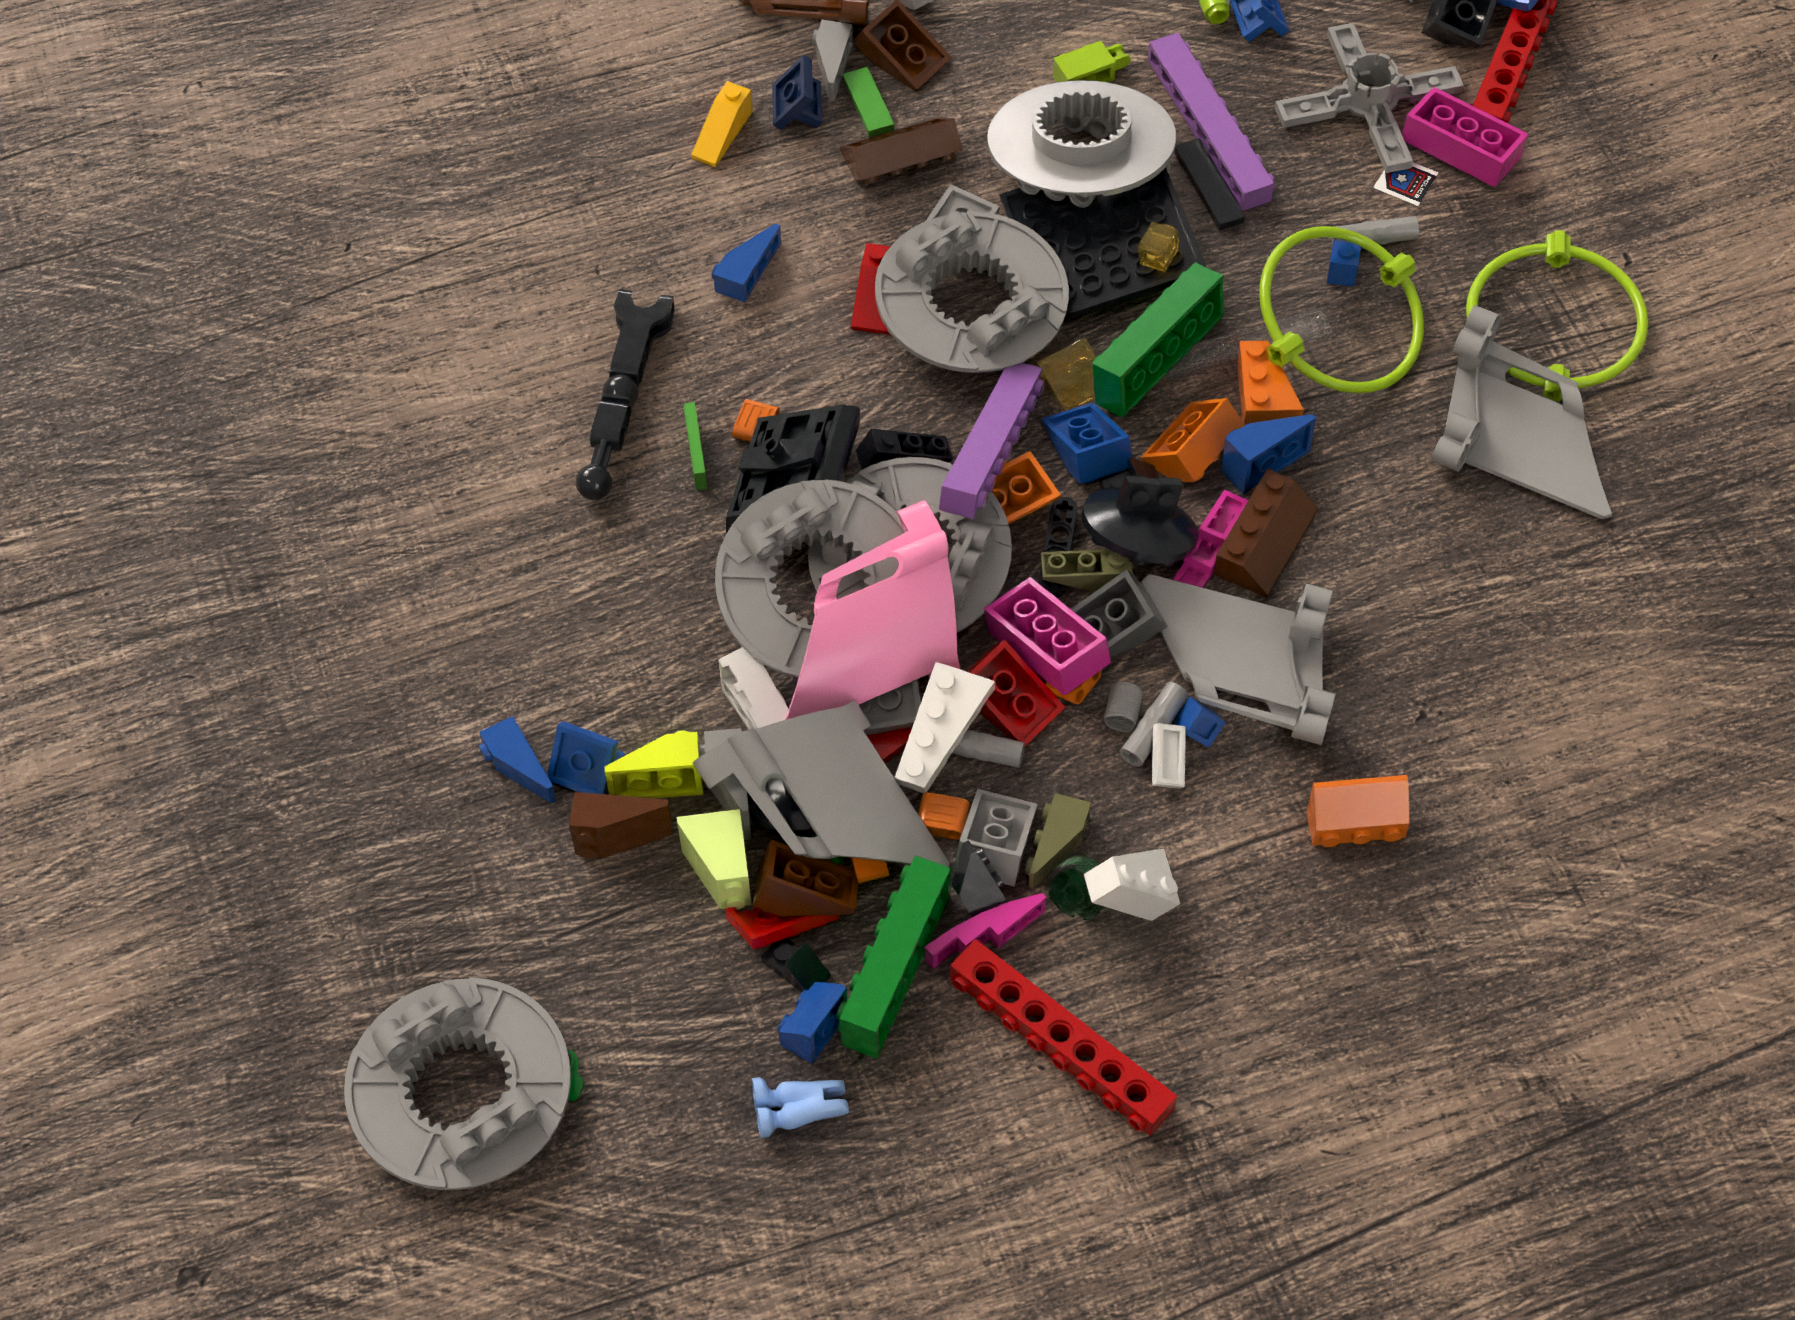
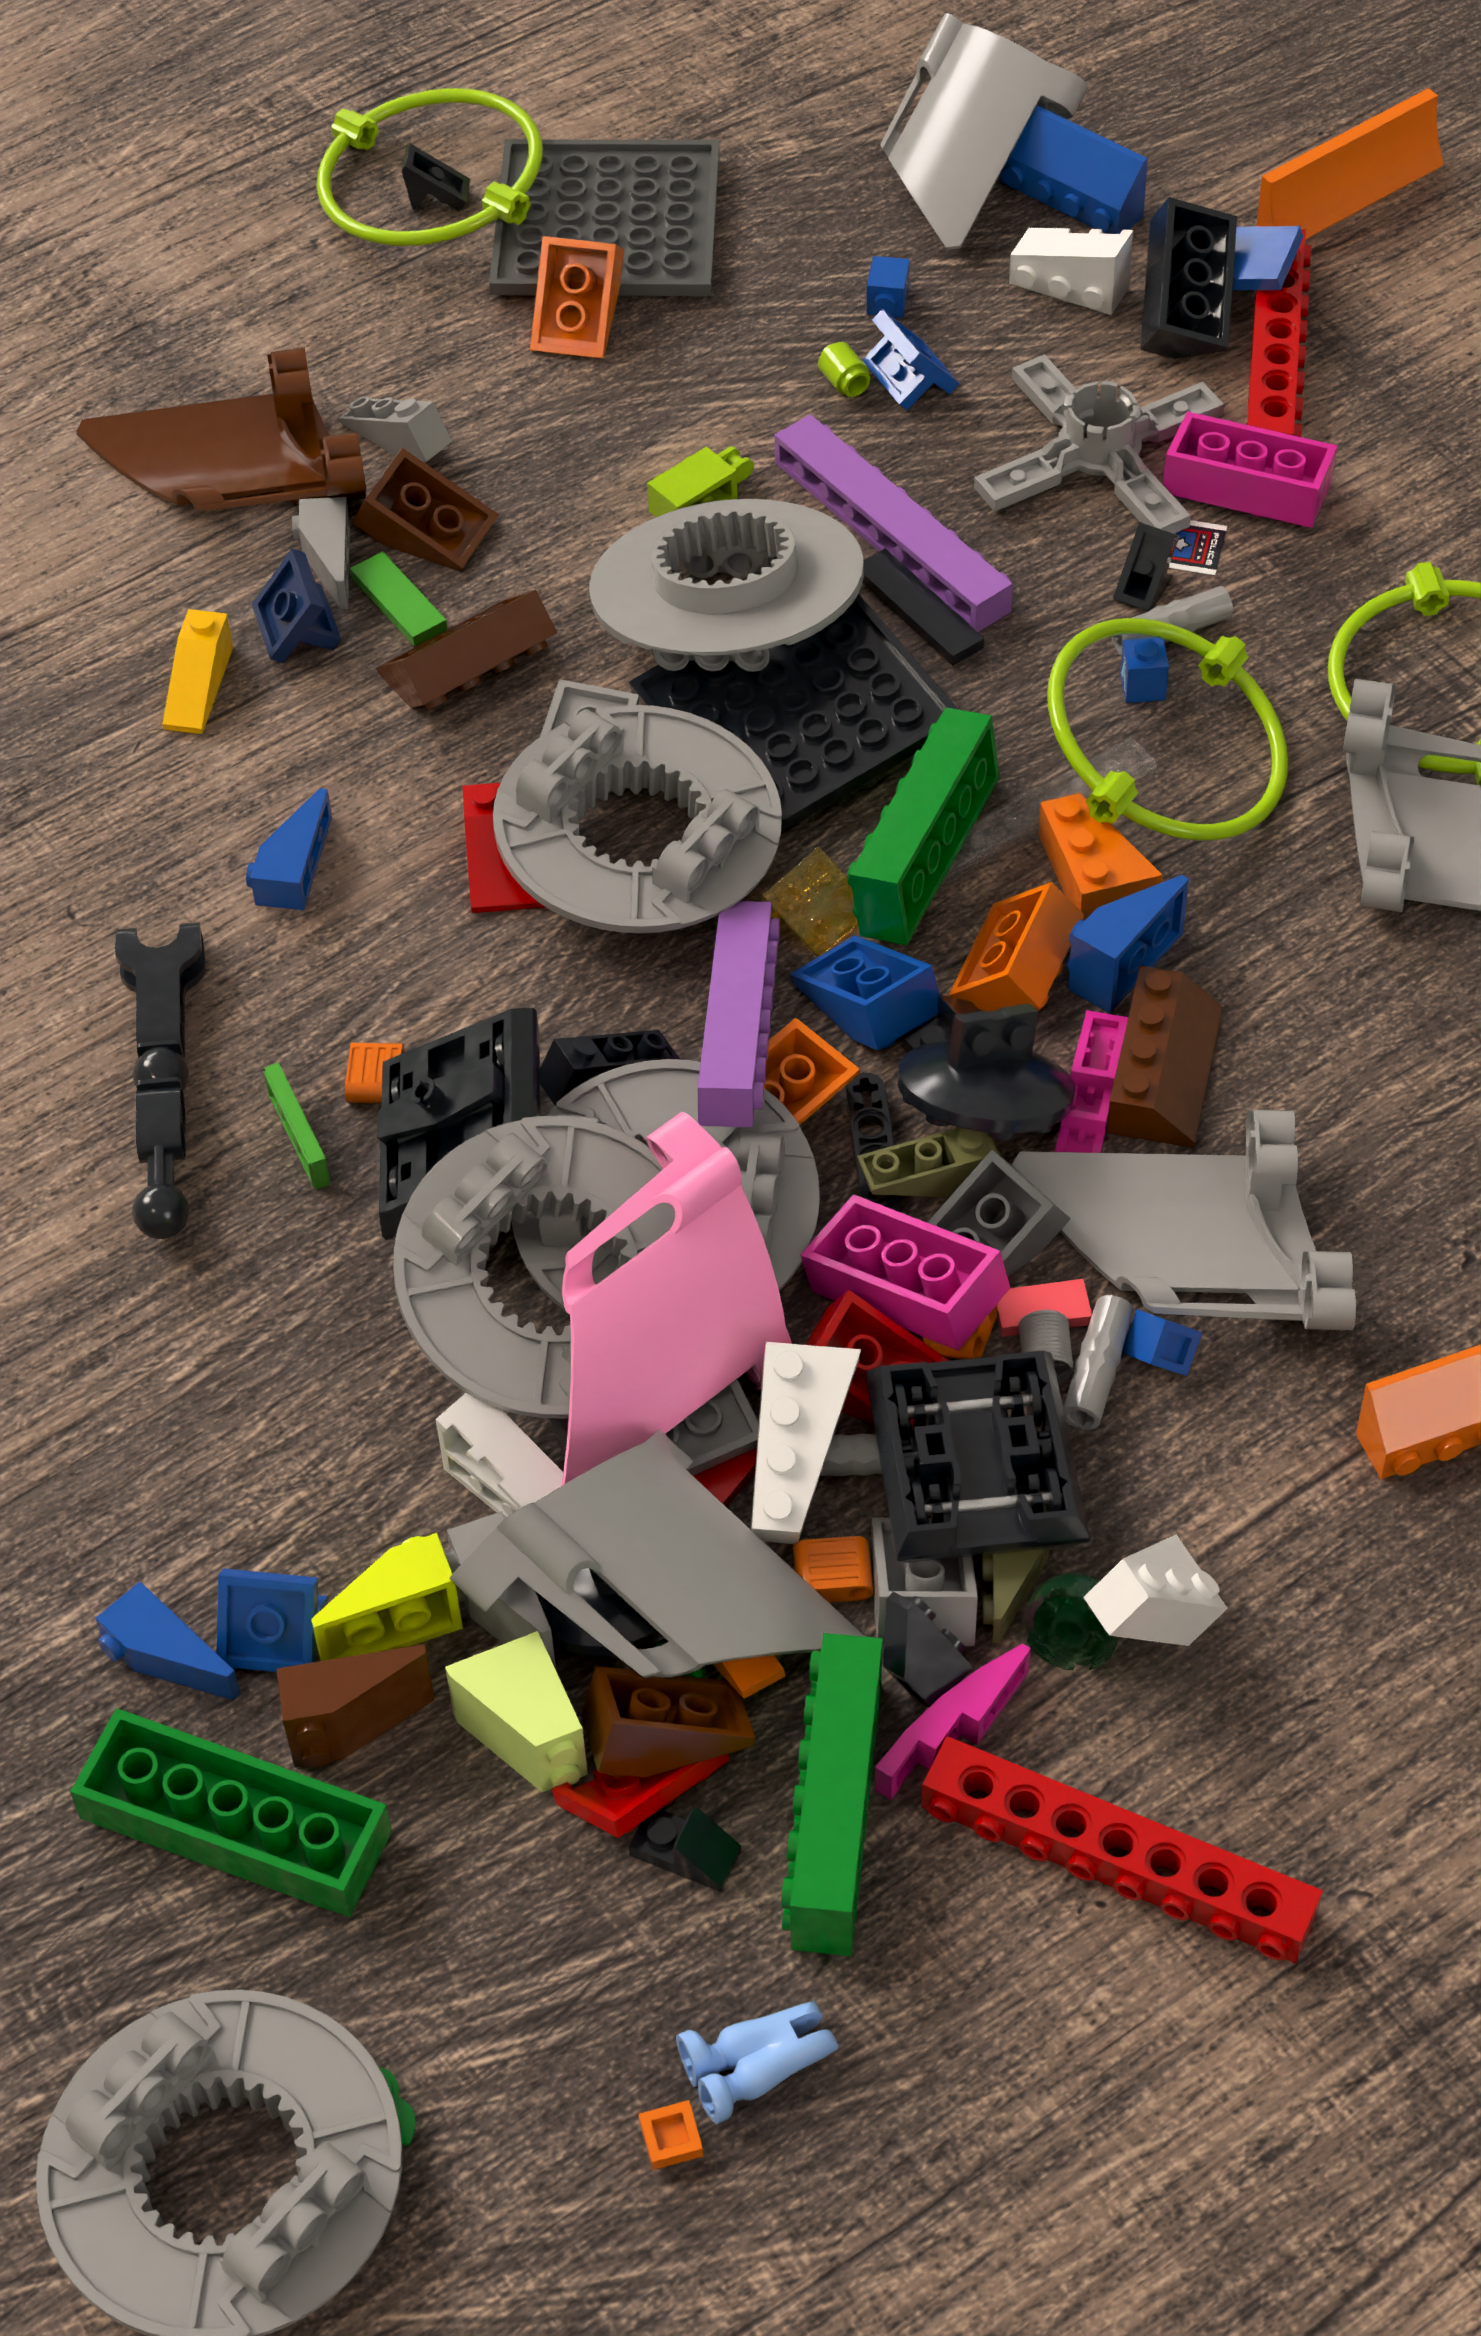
camera: 15 degrees left, 5 degrees down
blue slope [778,982,847,1064] -> none
clear yellow brick [1137,221,1180,272] -> none
white tile [1152,723,1186,789] -> none
none -> green brick [70,1708,392,1918]
none -> orange plate [639,2100,704,2170]
none -> black piece [866,1350,1090,1563]
none -> coral tile [997,1279,1092,1337]
none -> black slope [1113,522,1180,611]

